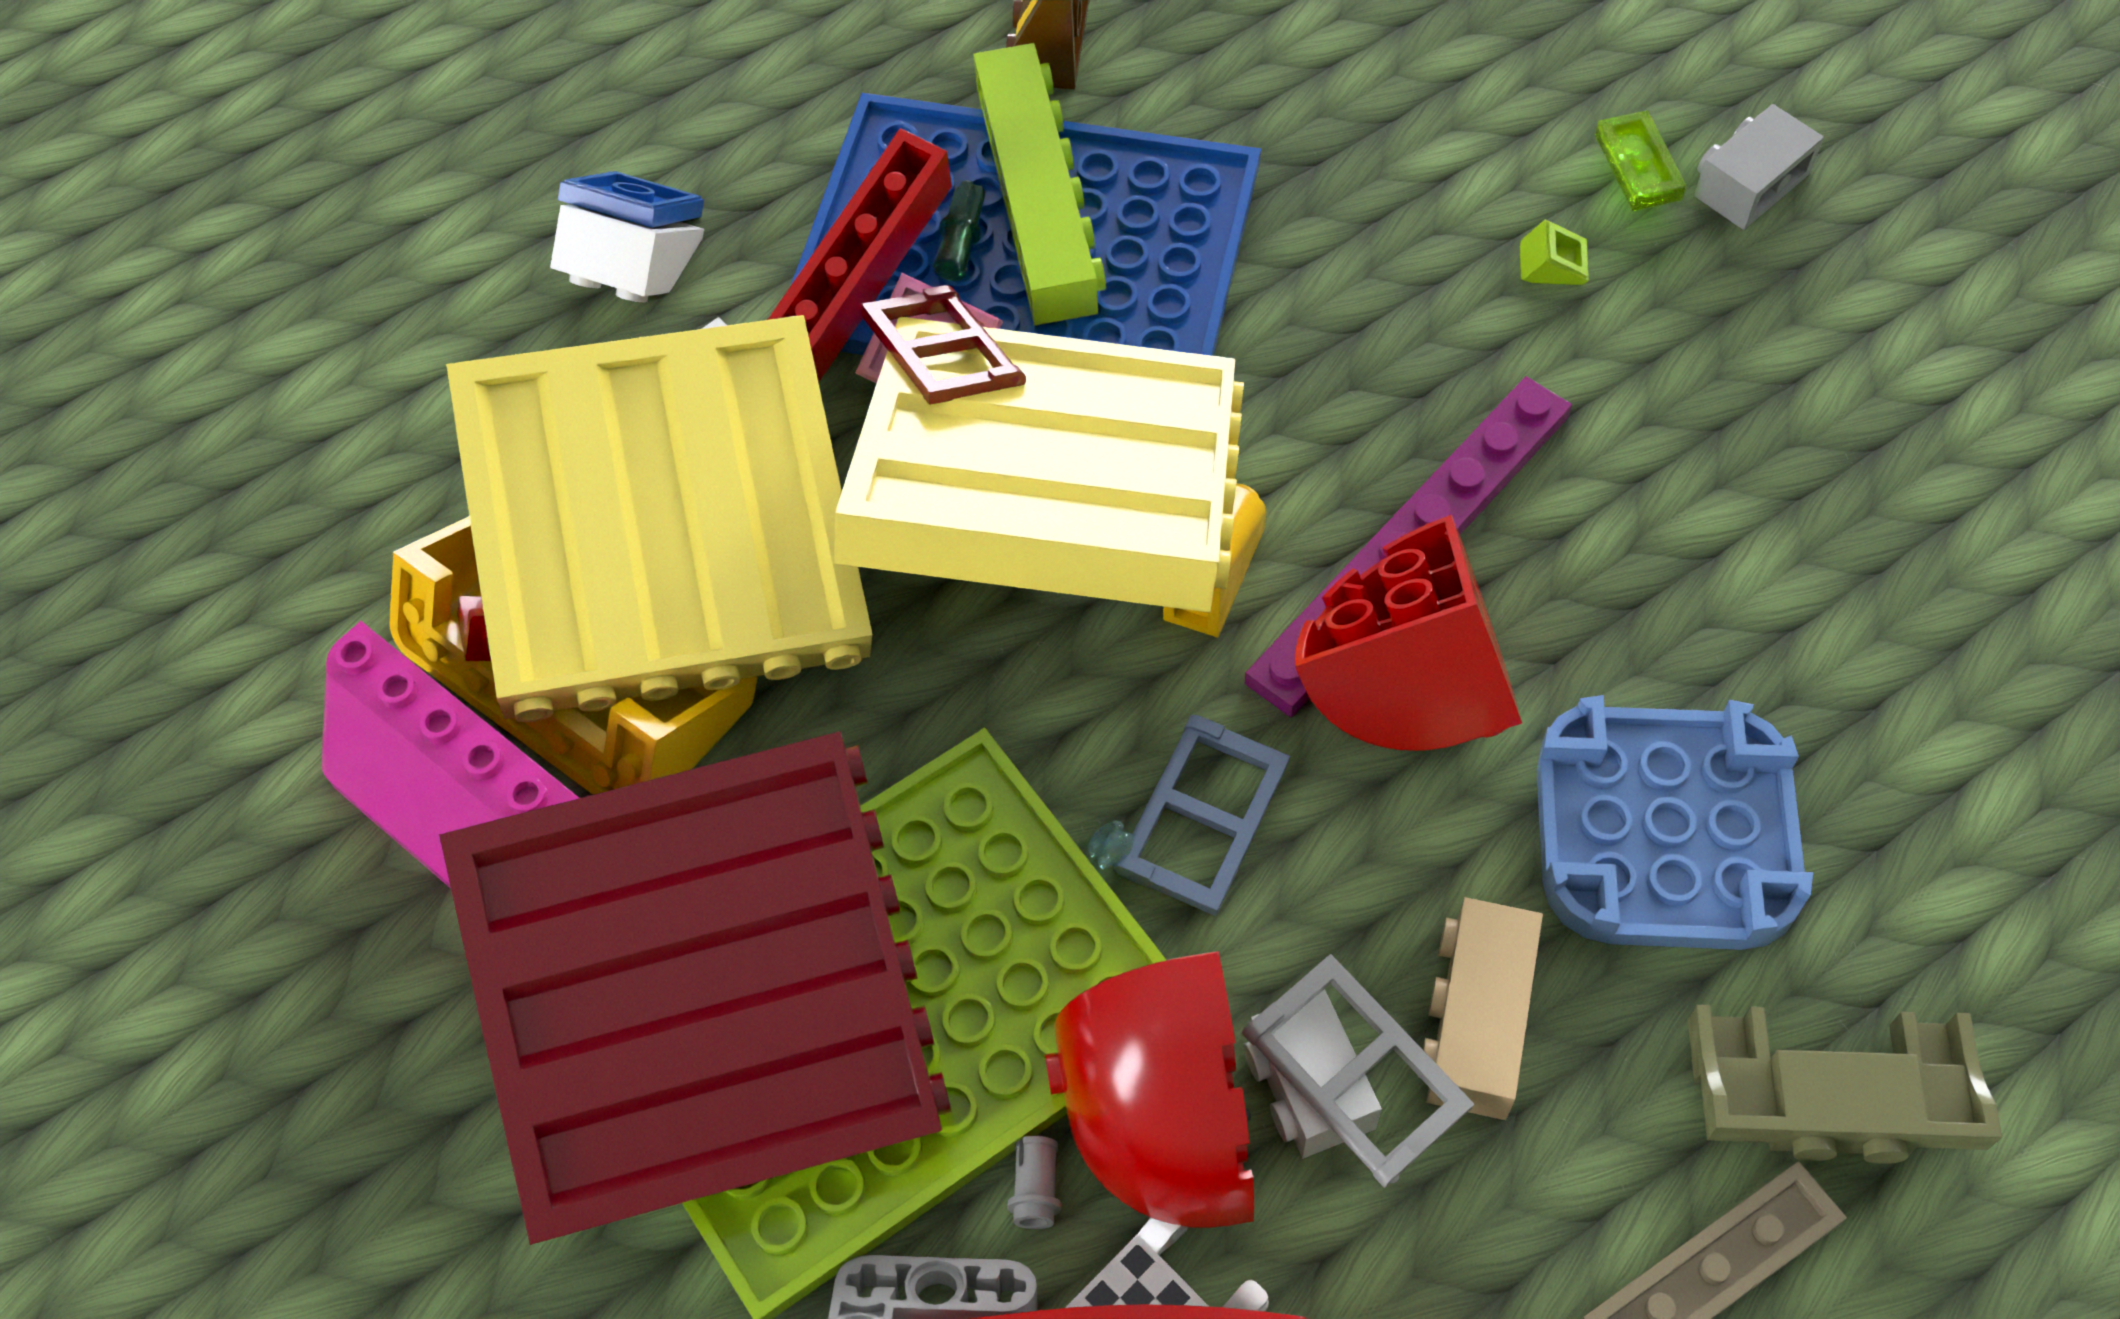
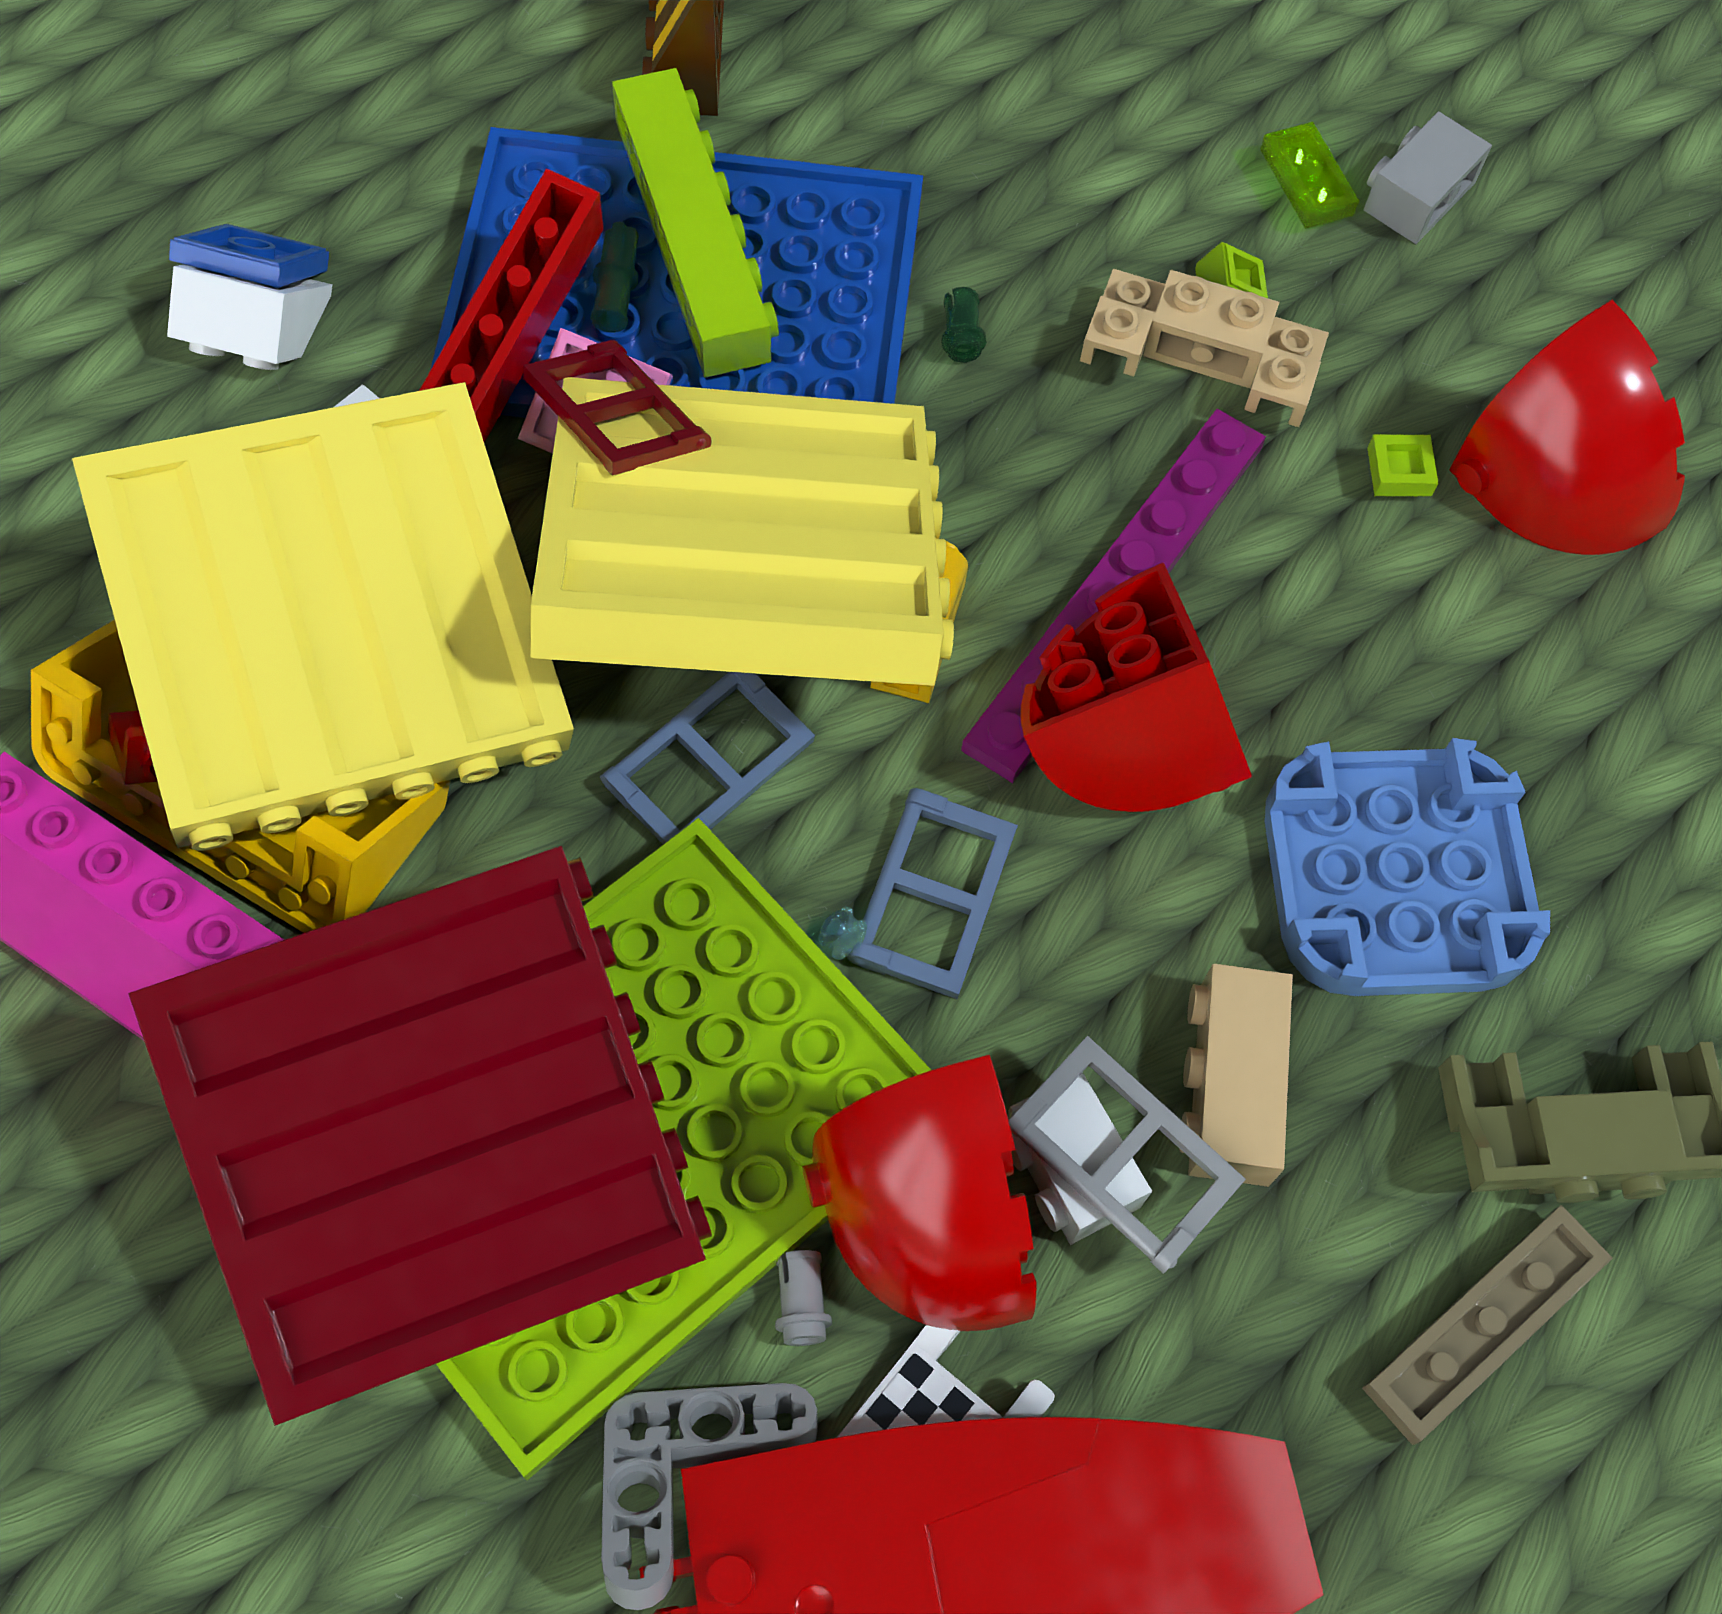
camera: 15 degrees left, 5 degrees up
none -> sand blue window [600,672,815,845]
none -> clear green pin [941,287,987,363]
none -> tan bracket [1080,269,1329,427]
none -> lime plate [1367,434,1438,496]
none -> red brick [1449,299,1685,555]

